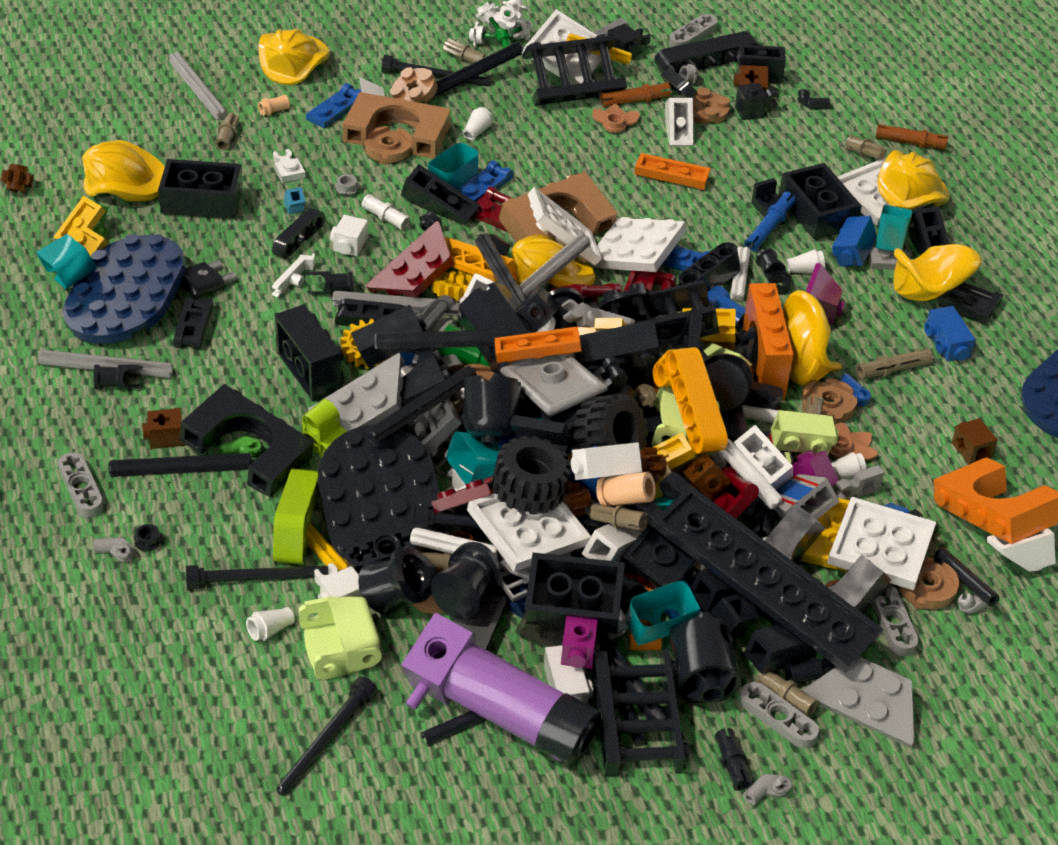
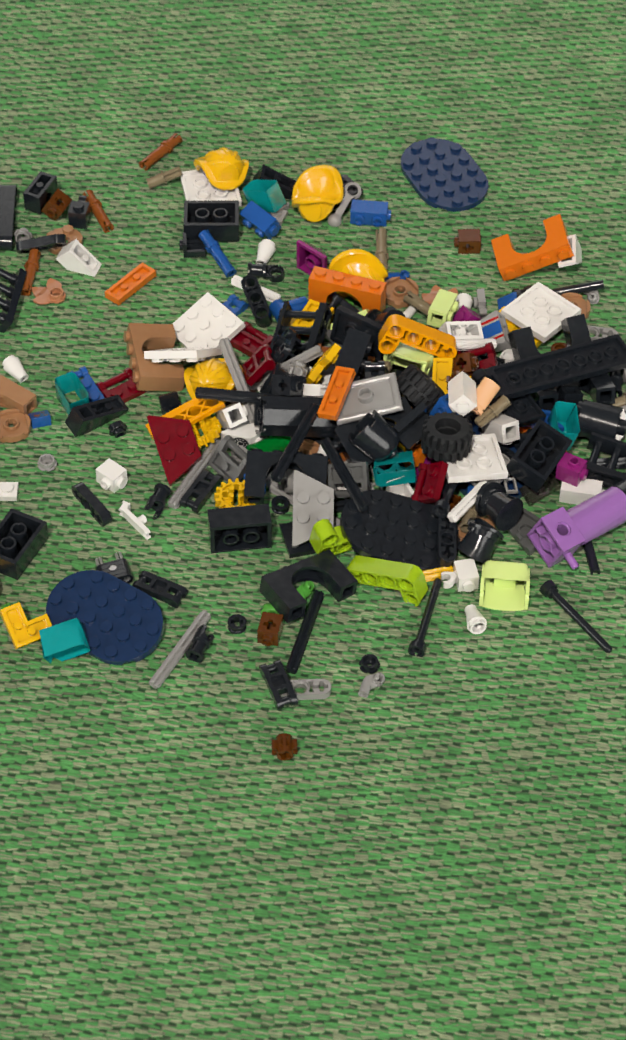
camera: 65 degrees left, 5 degrees up
dark azure piece [284,187,306,214] -> none
white pin [362,194,411,231] -> none
black arm [797,89,830,109] -> none
none -> blue slope [28,410,52,429]
none -> dark orange pin [82,190,114,233]
none -> black bush [228,614,246,634]
none -> black plate [259,660,298,710]
none -> light grey piece [327,182,361,227]

